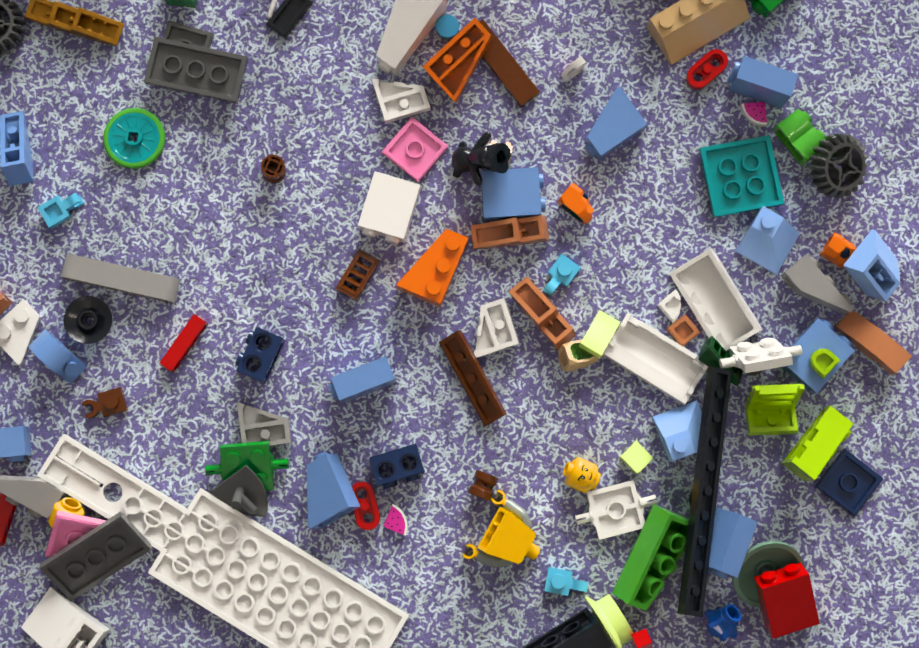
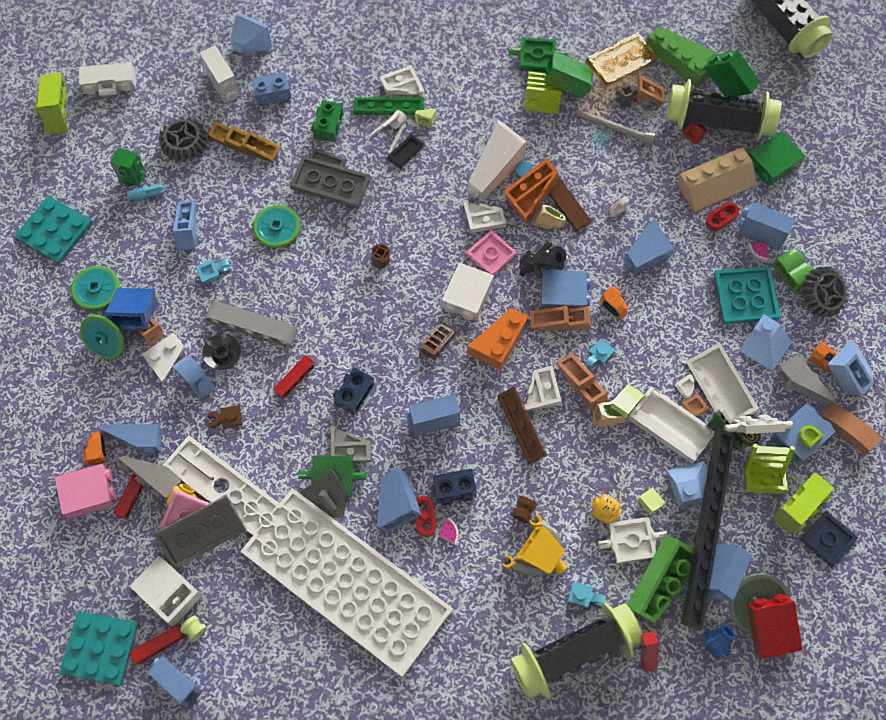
camera: 10 degrees right, 15 degrees down
none -> tan rock [533,205,566,229]

